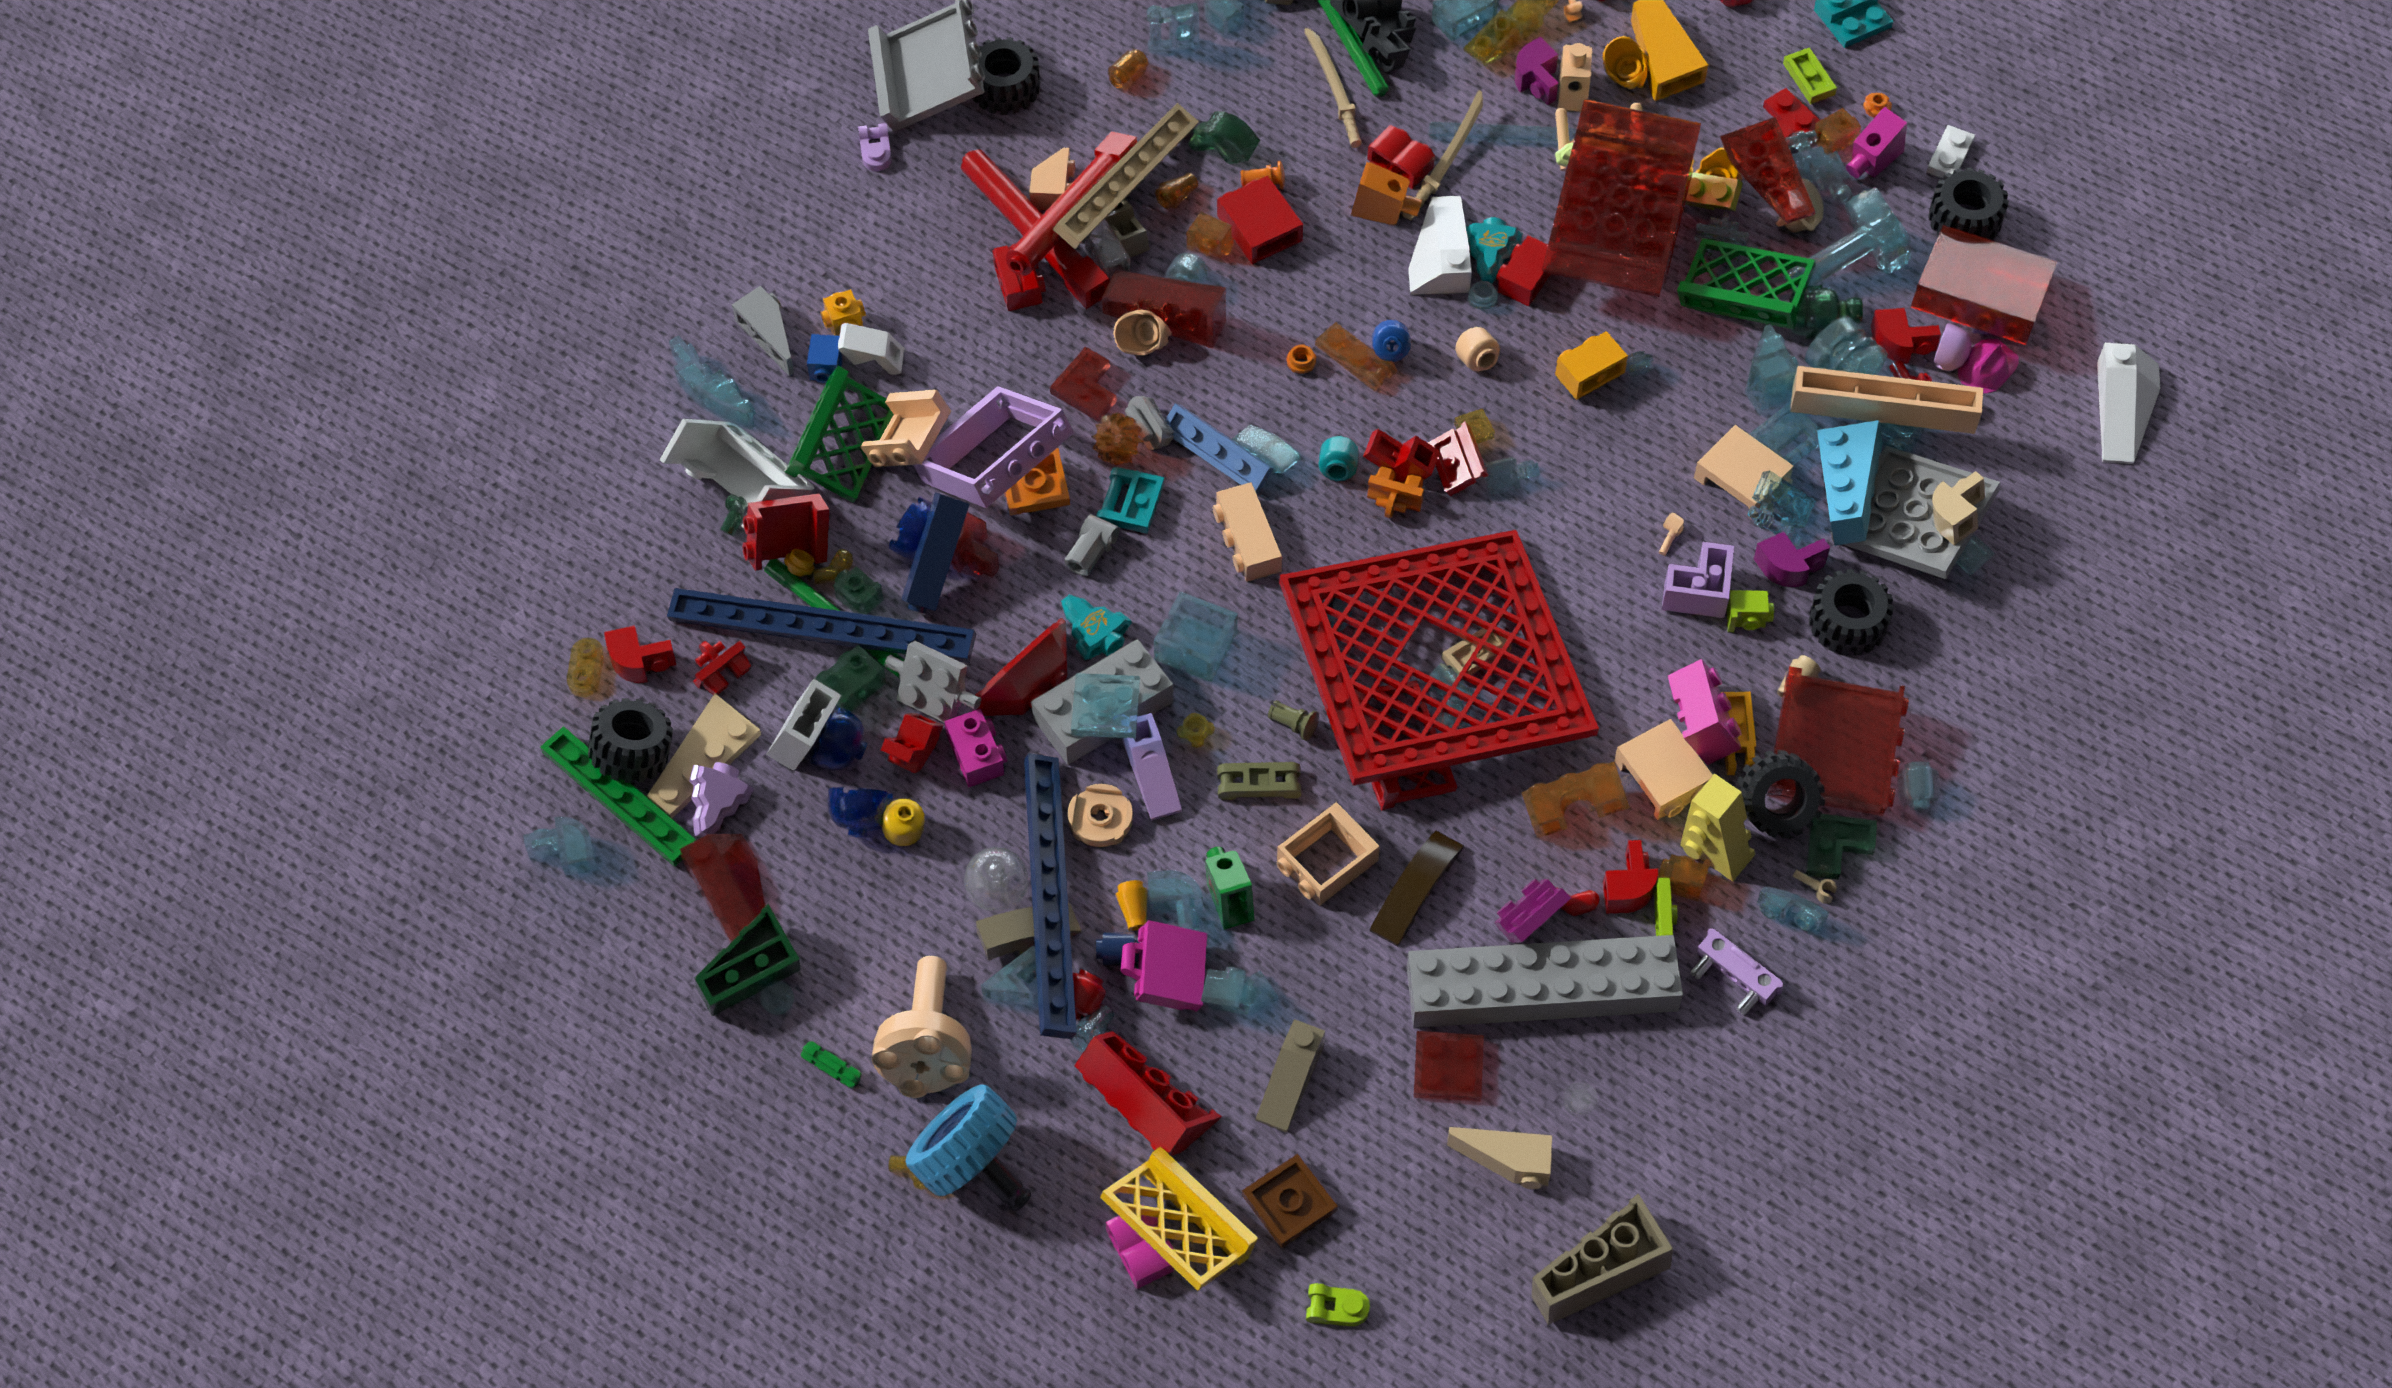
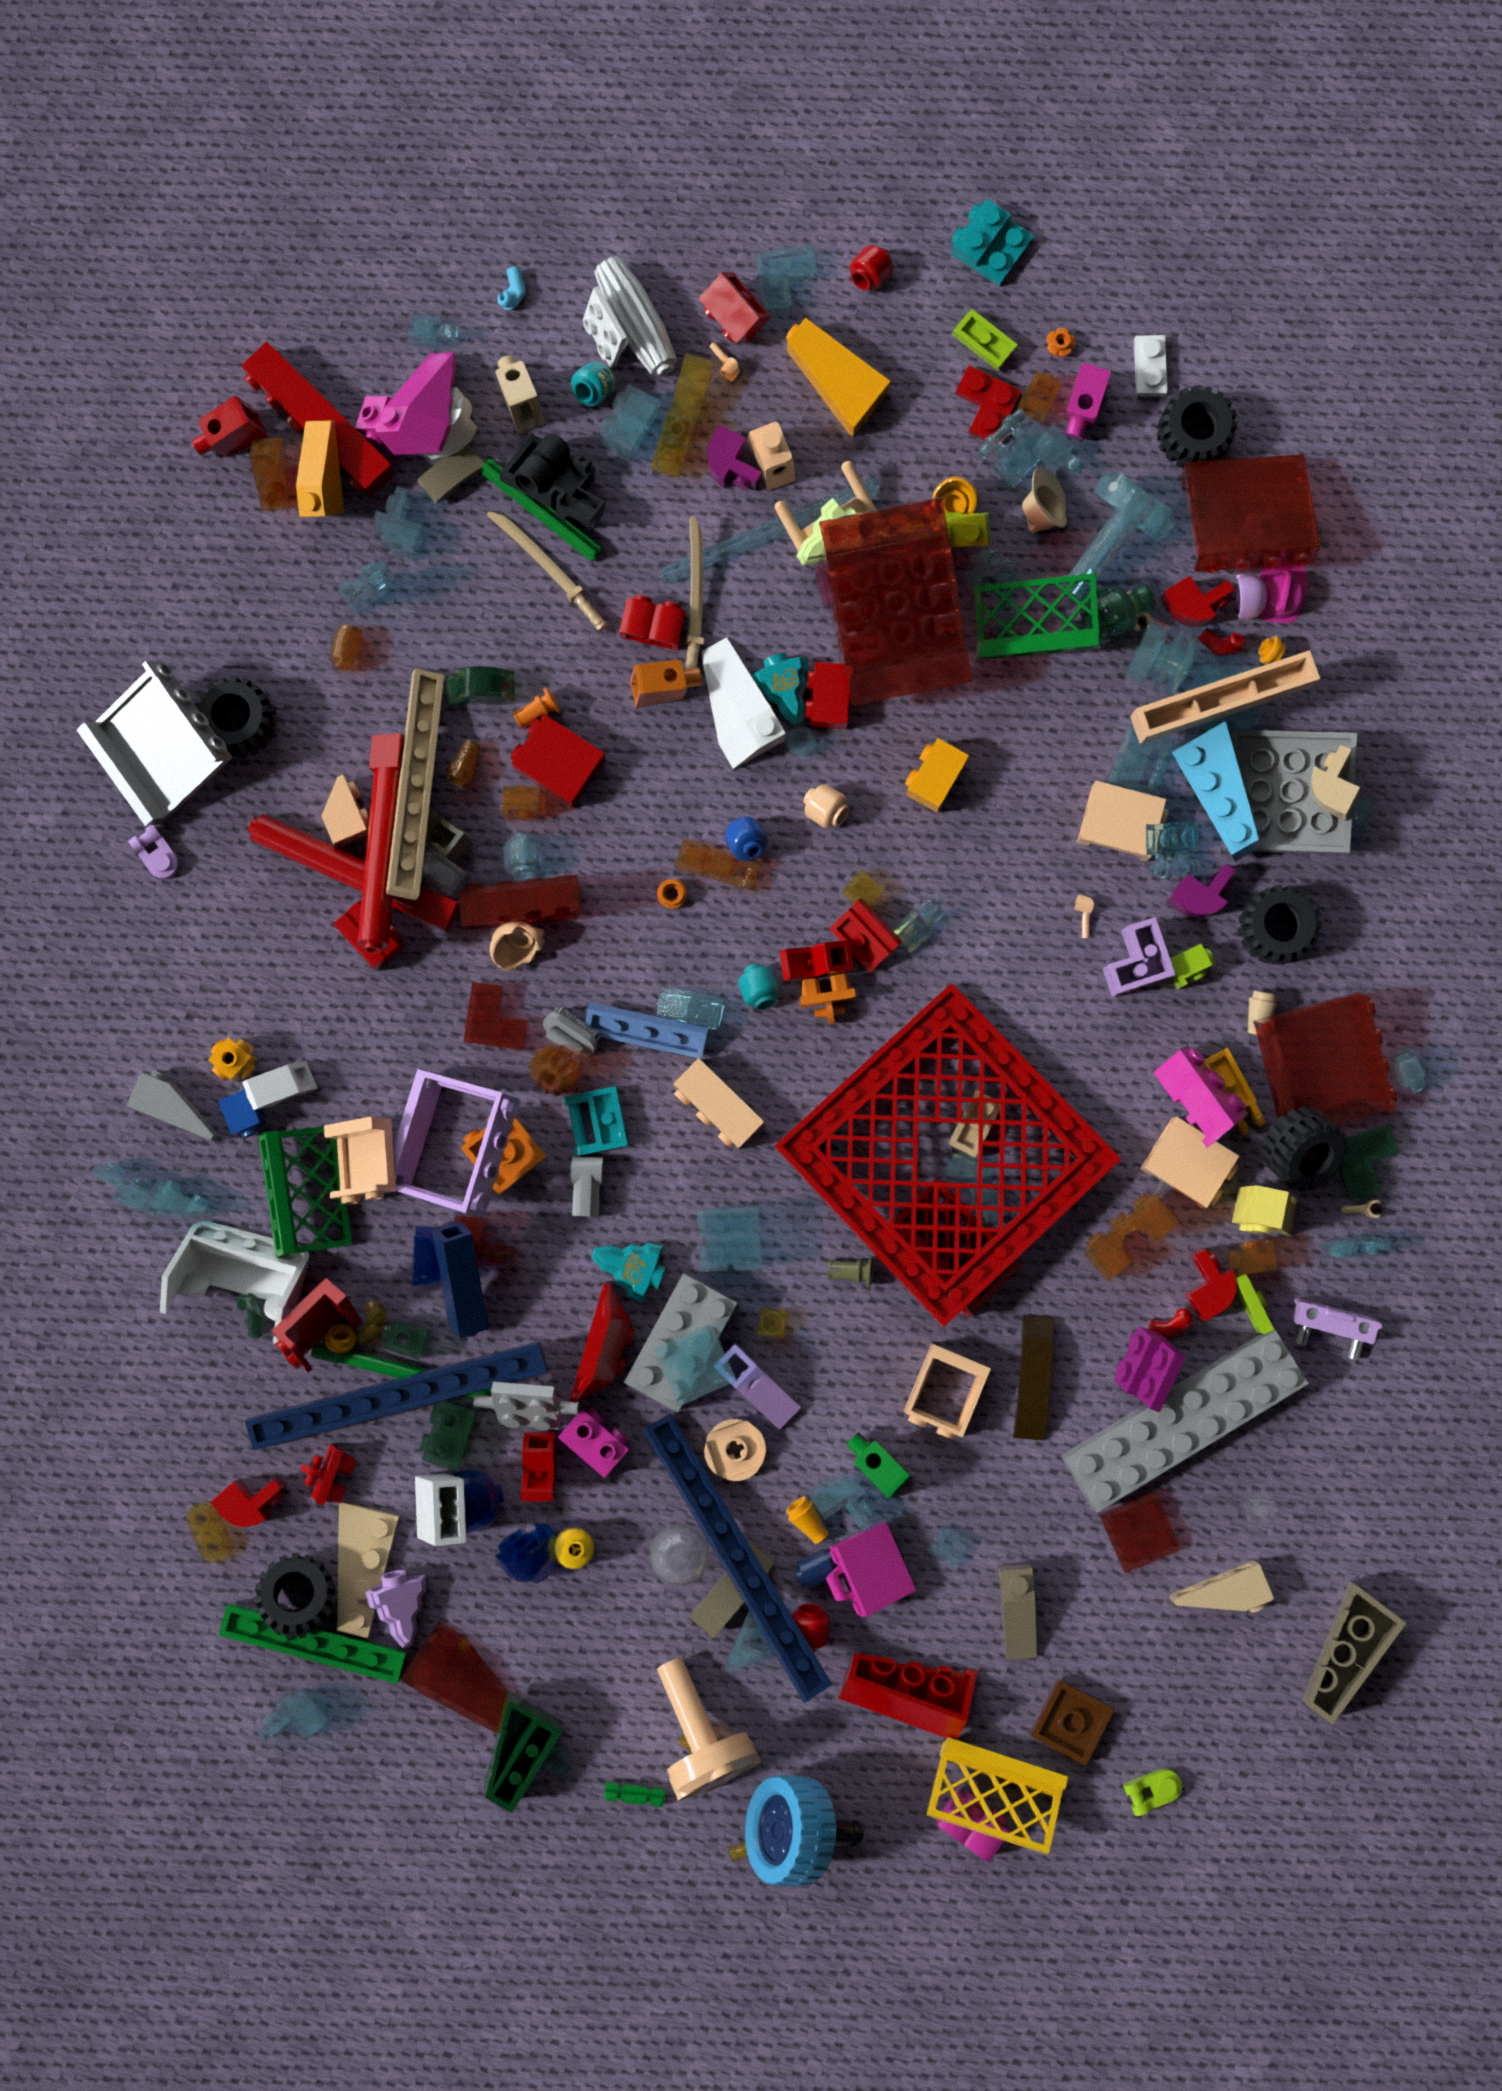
camera: 25 degrees left, 25 degrees up
clear light blue cone [1069,1004,1114,1053] -> none
clear light blue brick [1201,967,1257,1015] -> none
olive plate [1217,762,1302,800] -> none
light orange hair [1603,36,1648,89] -> none
clear light blue plate [1626,351,1654,376] -> none
clear red wedge [1720,117,1816,224] -> none
clear light blue slope [1745,324,1799,415] -> none
white wedge [2097,343,2160,464] -> none

